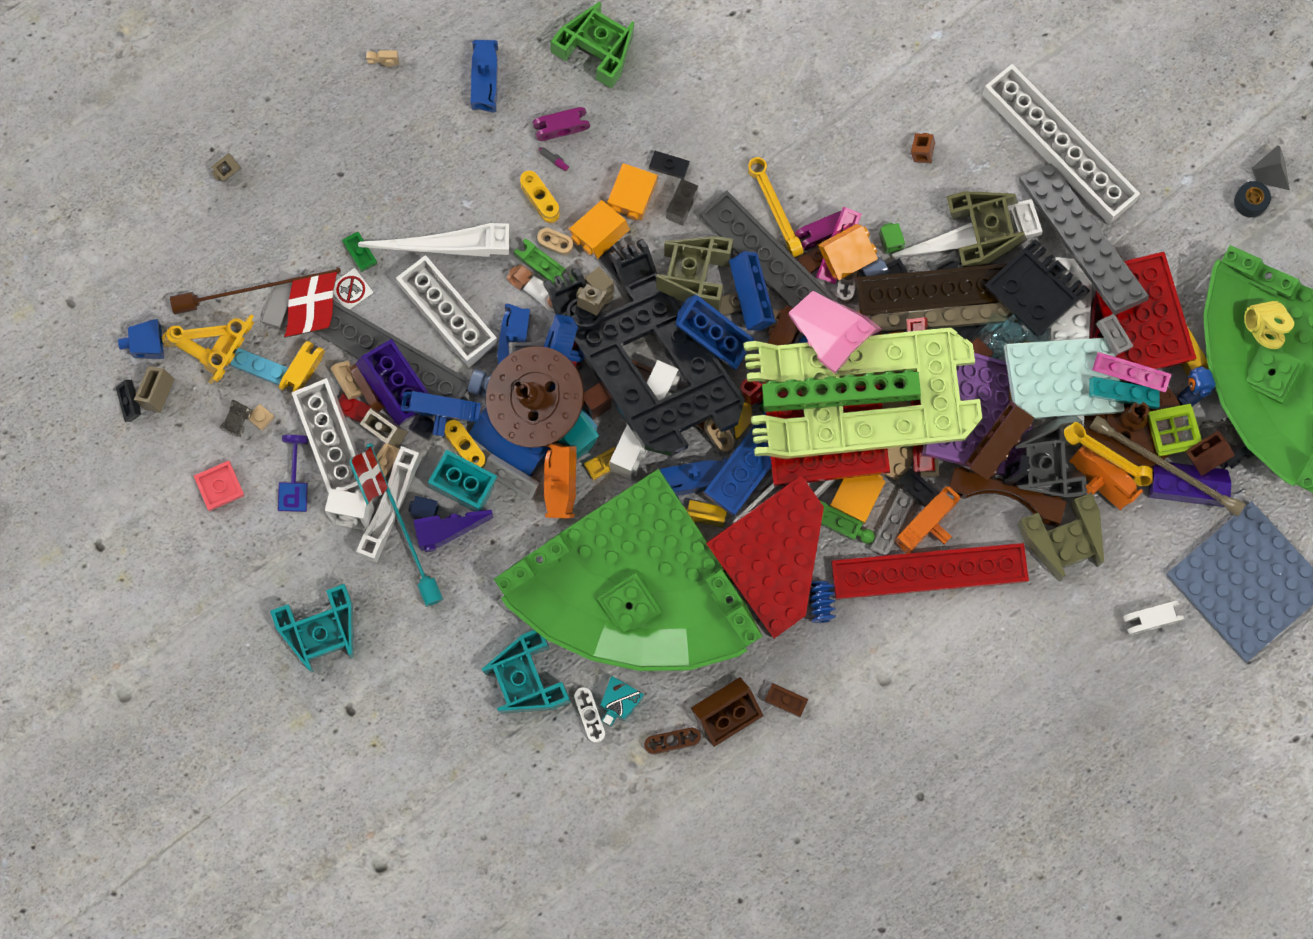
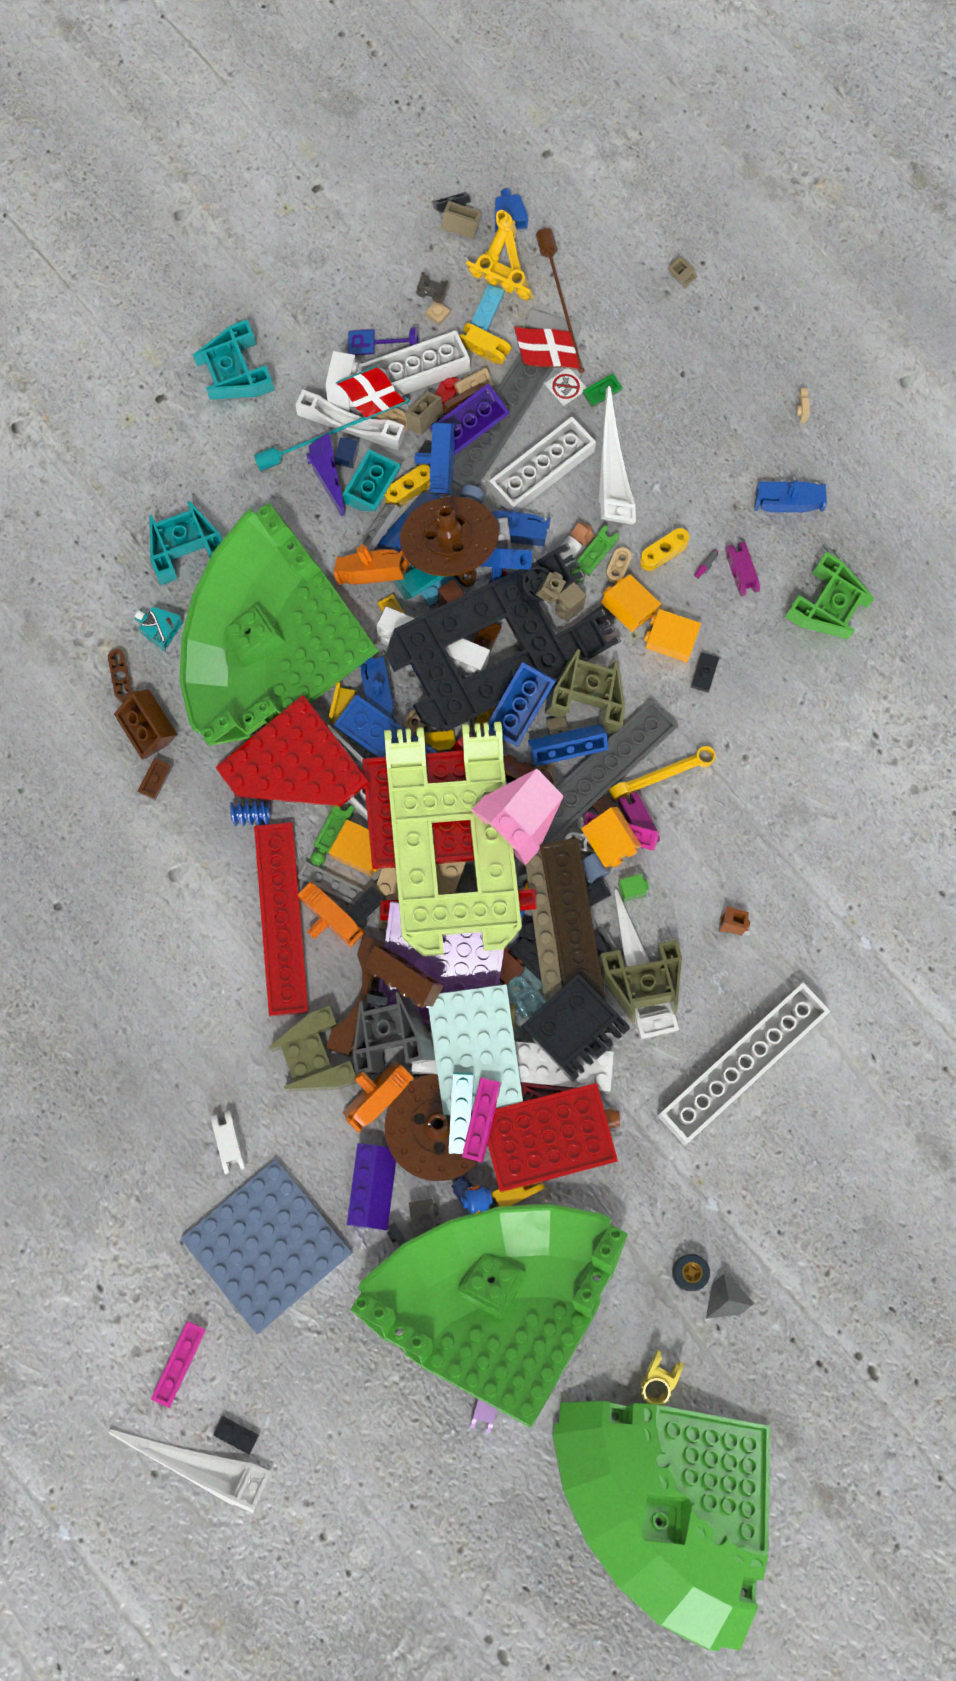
camera: 85 degrees right, 0 degrees up
coral plate [194,461,245,512] -> none
white beam [574,687,605,743] -> none
clear smoke brick [666,179,698,226] -> none
bright green brick [762,370,921,412] -> none
dark grey plate [1019,164,1149,315] -> none
yellow piece [1064,422,1153,486] -> none
dark tan hose [1090,415,1246,517] -> none
light grey plate [1096,314,1133,356] -> none
lime piece [1147,404,1202,457] -> none
copper brick [1185,430,1235,476] -> none
light yellow piece [1244,301,1294,349] -> none

